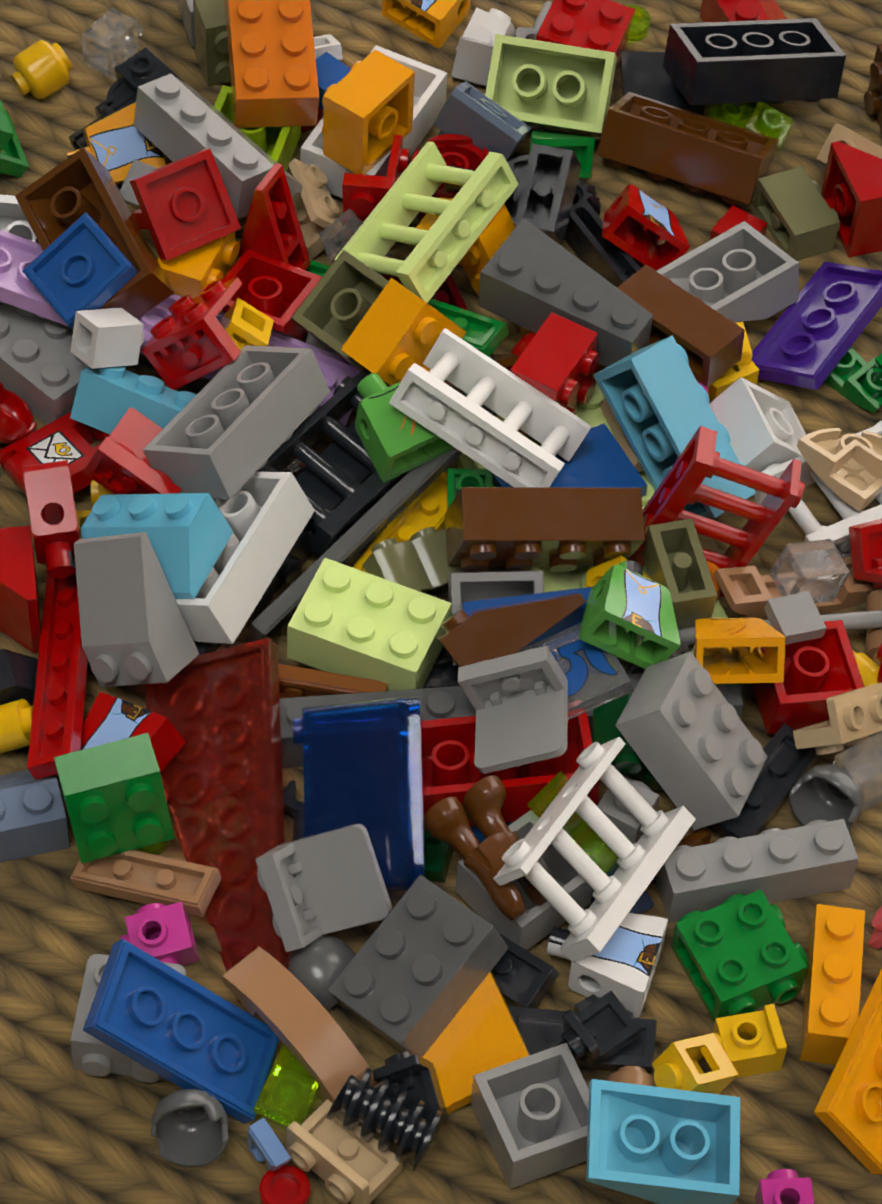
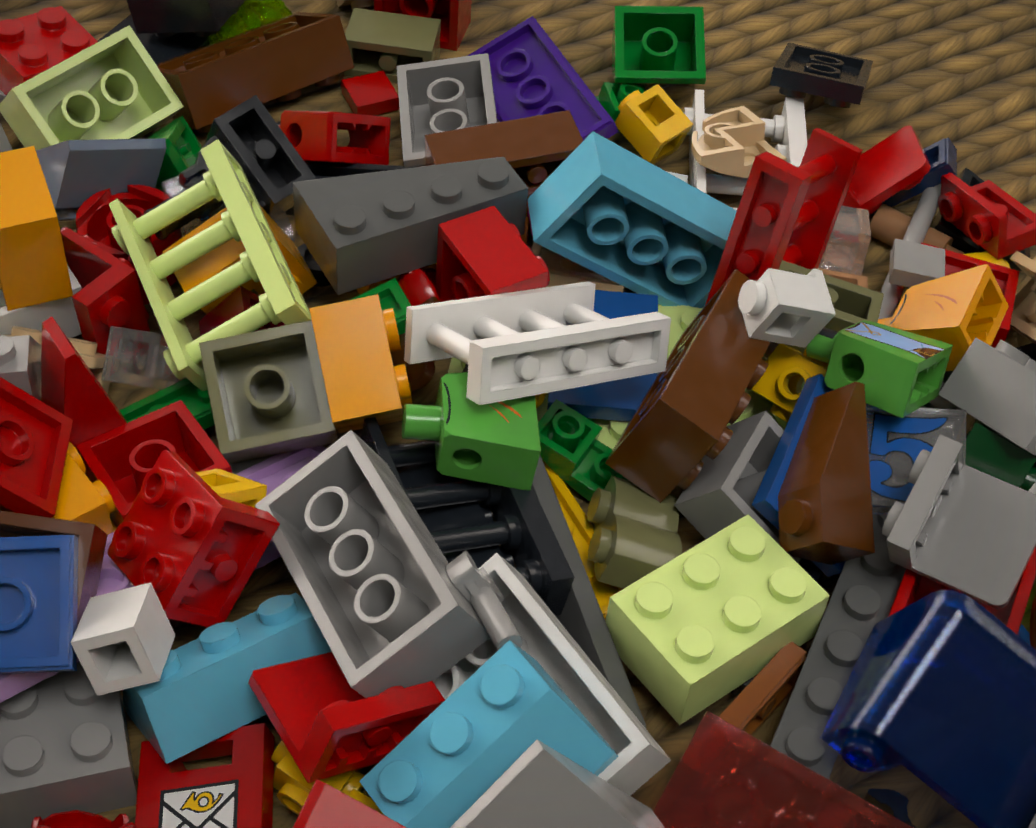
camera: 60 degrees left, 5 degrees down
none -> light grey bar [445,551,522,650]
none -> yellow brick [615,84,693,165]
none -> white brick [738,268,836,348]

